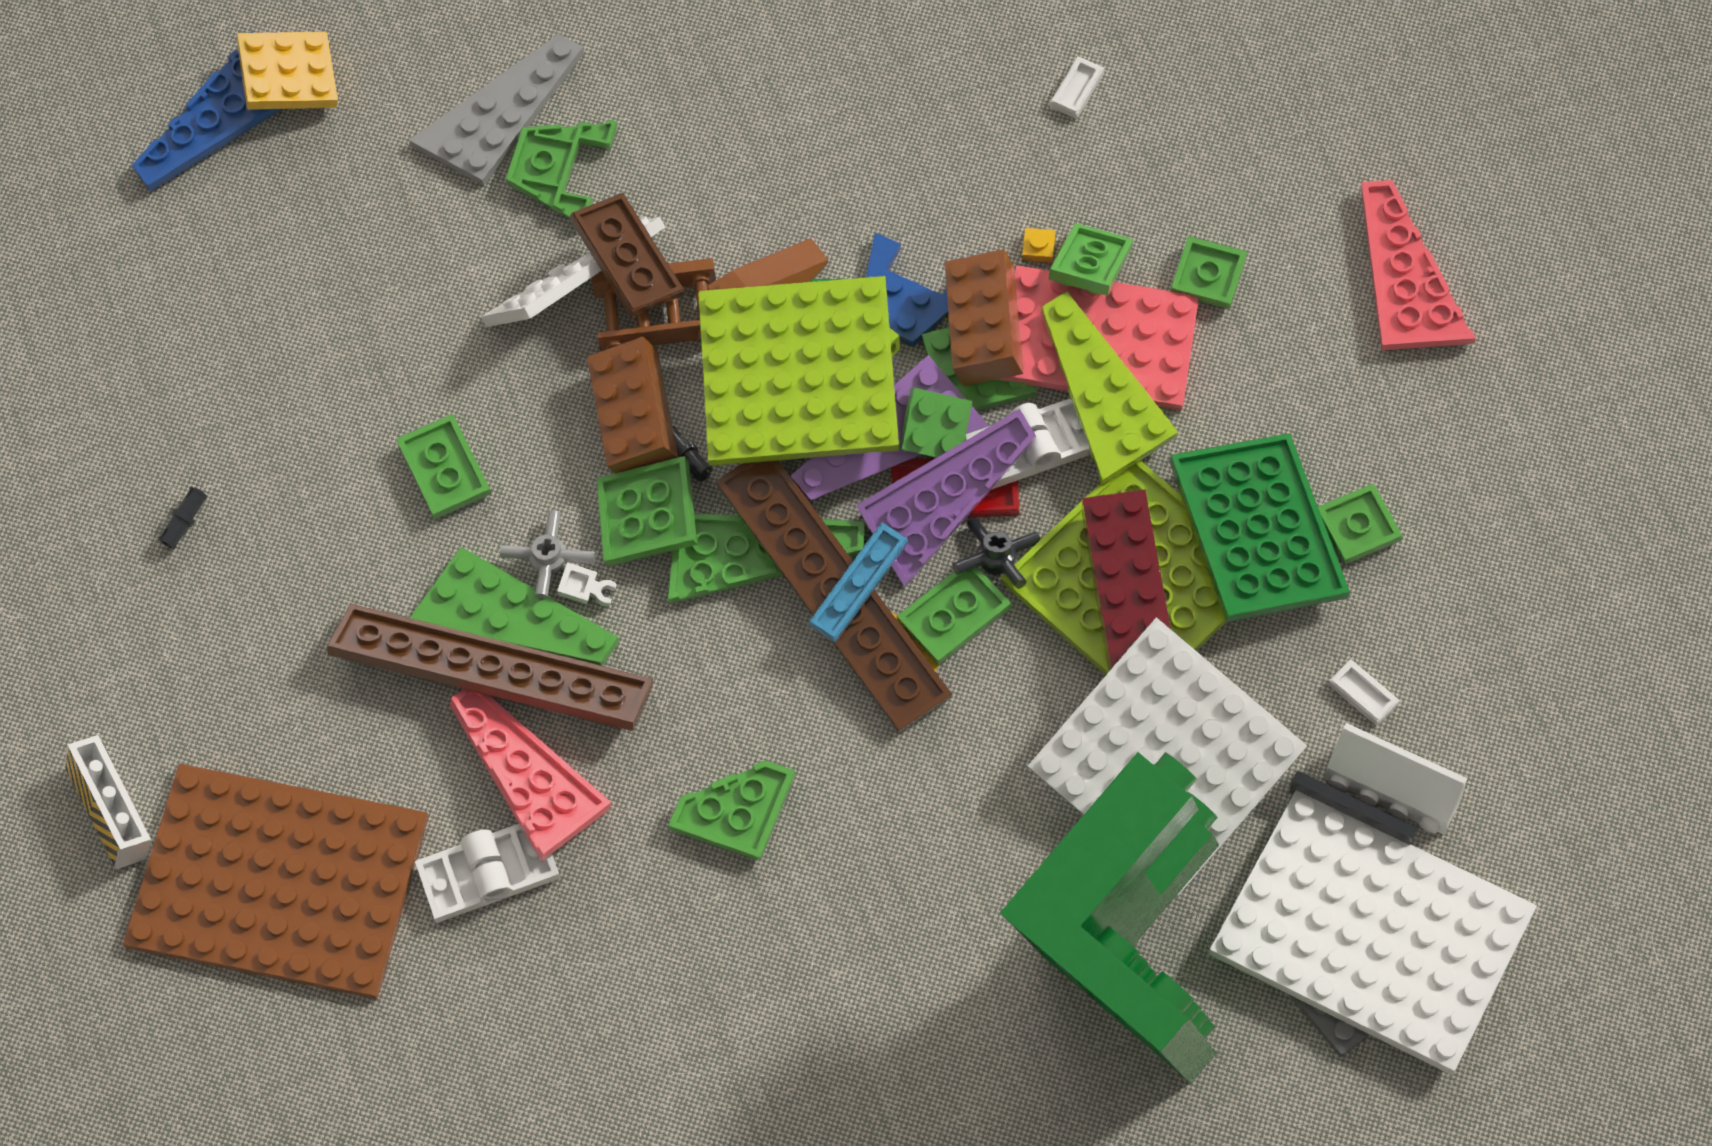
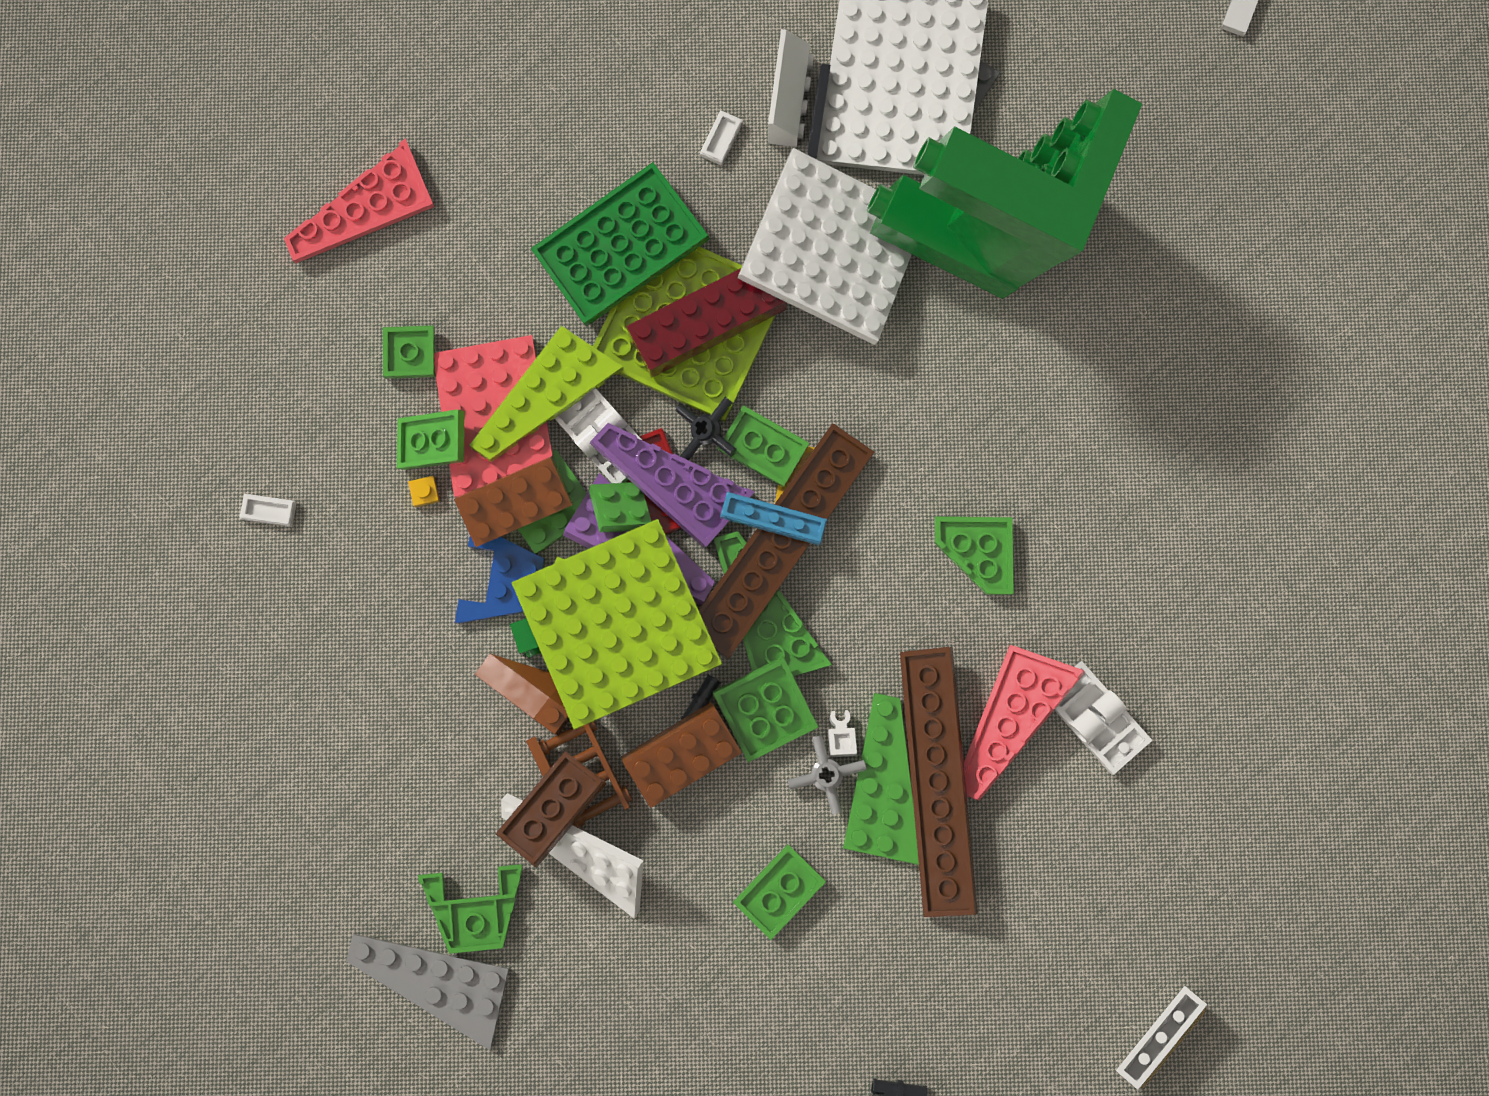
camera: 115 degrees left, 15 degrees up
dark orange plate [123,763,429,1000] -> none
bright green plate [1318,483,1403,565] -> none

